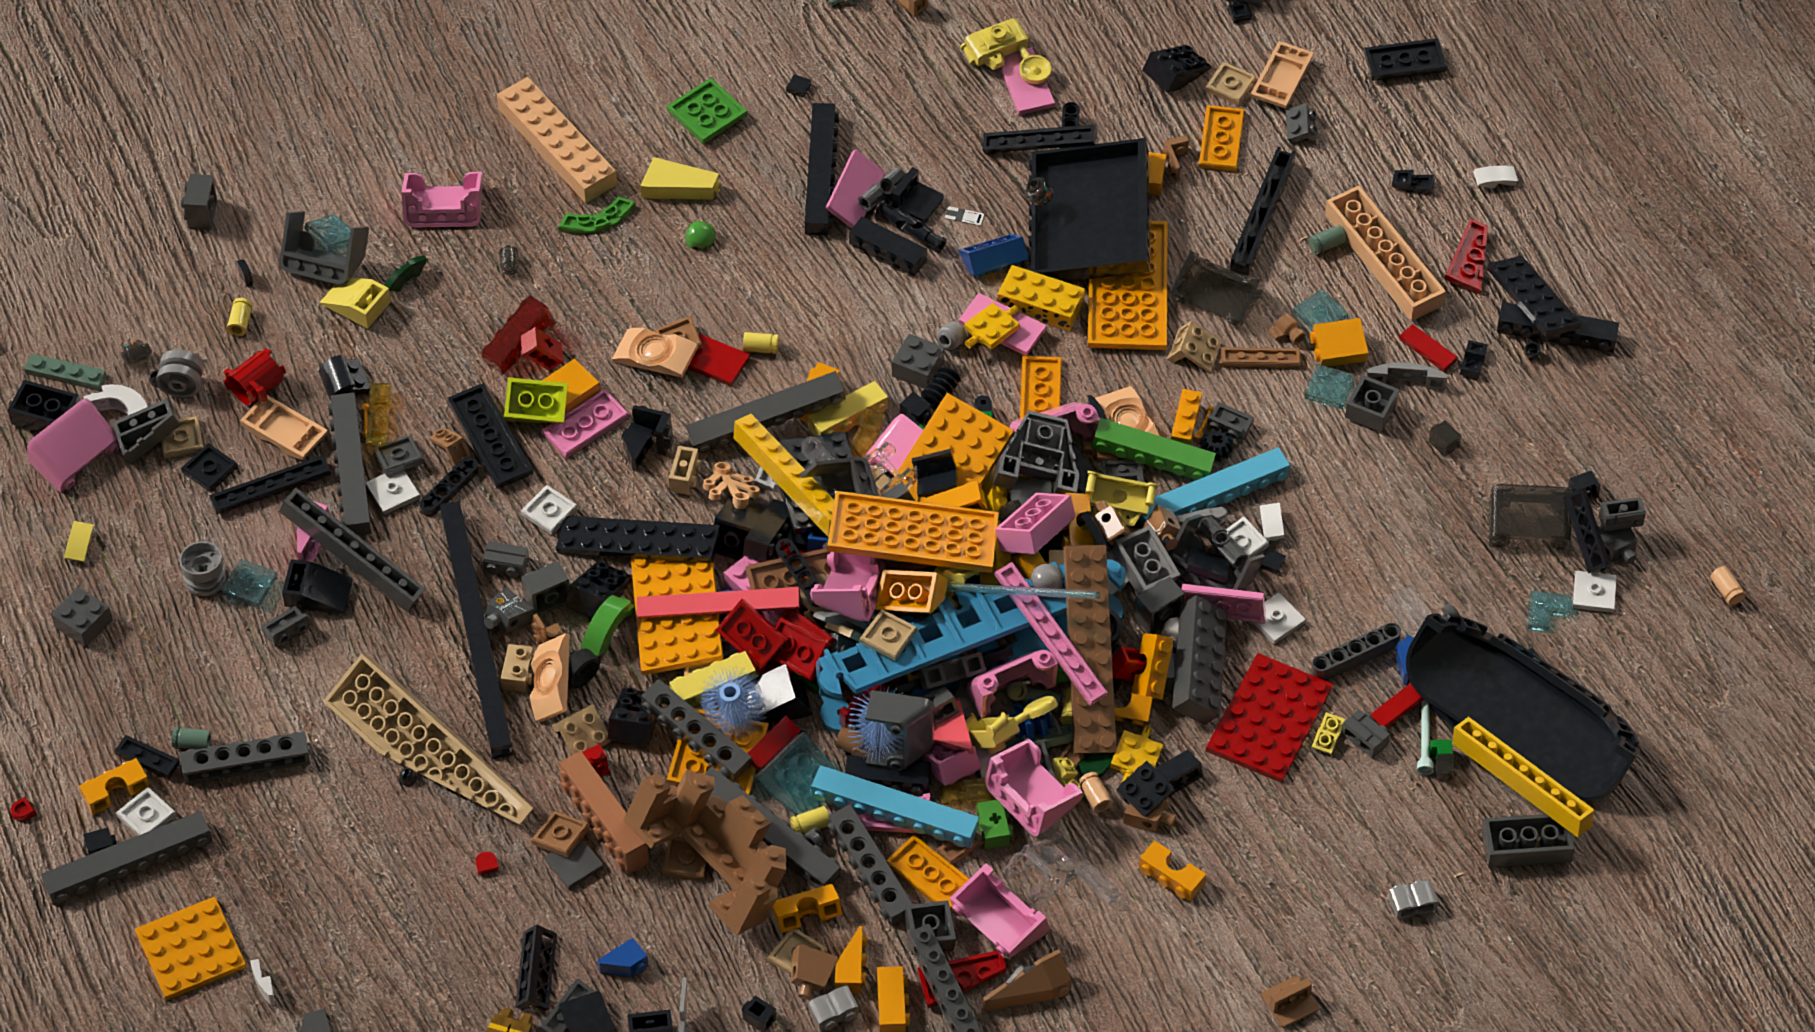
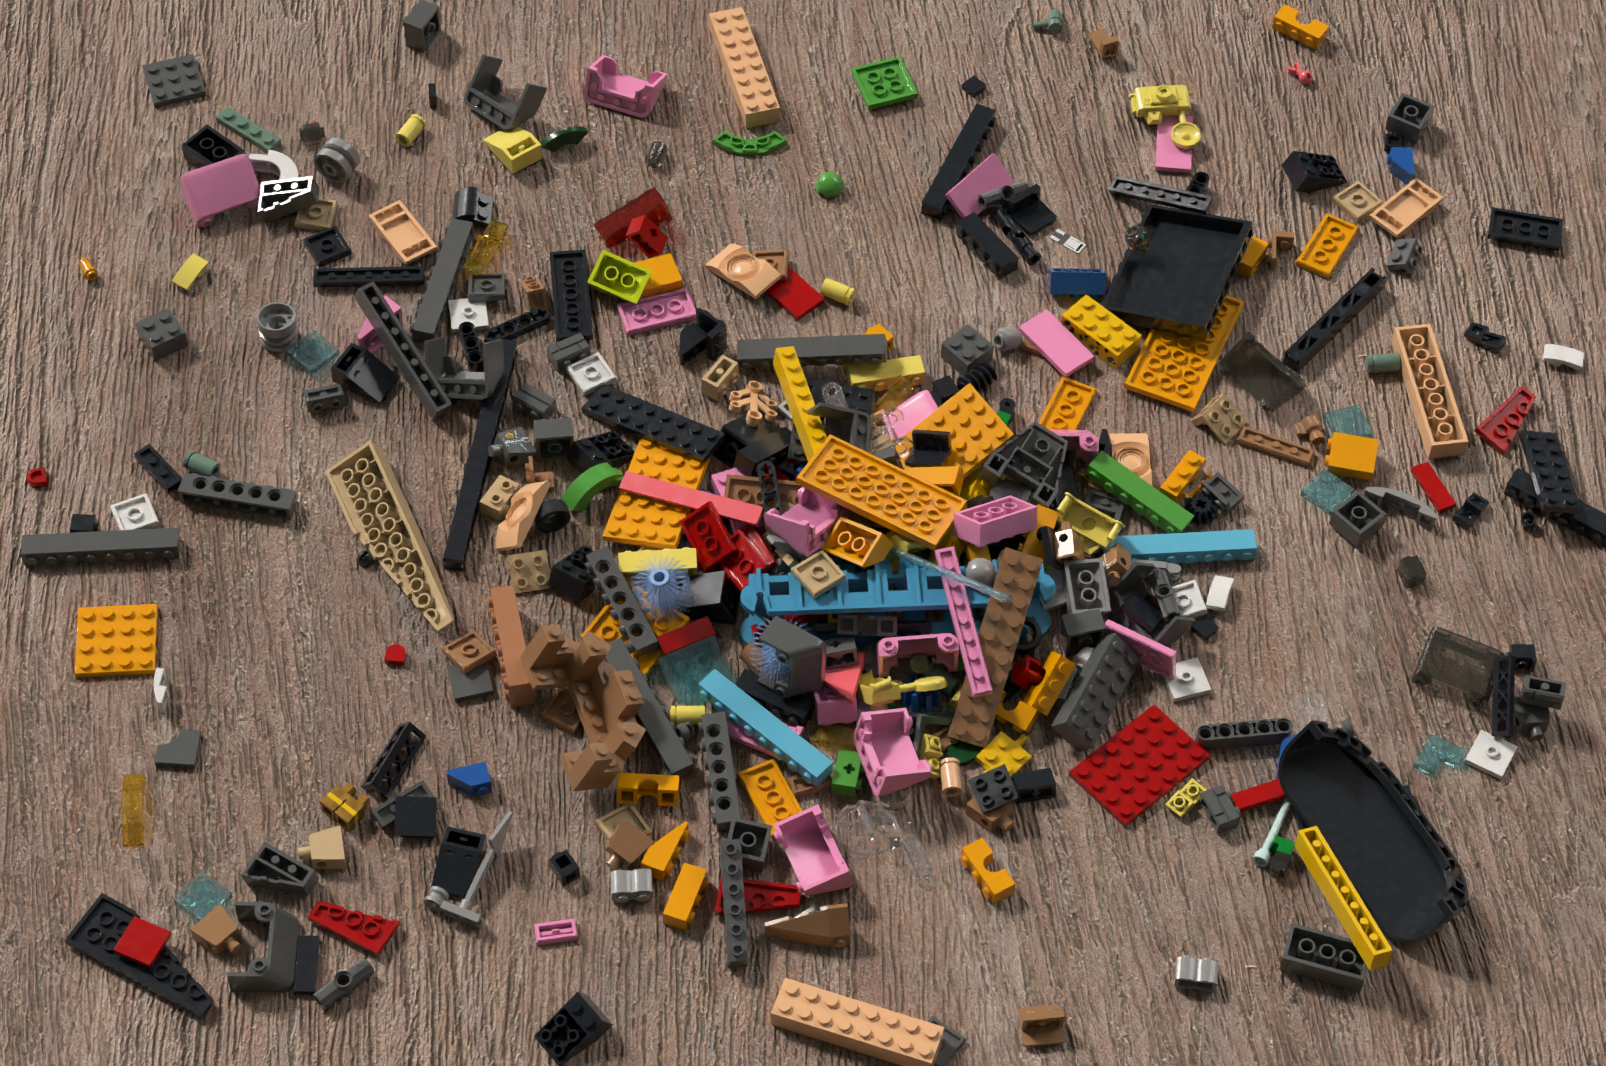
camera: 20 degrees right, 0 degrees up
light orange arch [79,758,150,815] -> none
red container [223,349,286,406] -> none
clear light blue plate [304,214,351,251] -> none
red brick [582,744,610,777] -> none
light yellow slope [641,157,722,200] -> none
yellow plate [964,303,1020,350] -> none
none -> dark grey windscreen [424,337,505,399]
none -> black beam [458,322,484,372]
none -> dark grey brick [547,333,591,372]
none -> blue slope [1386,147,1415,185]

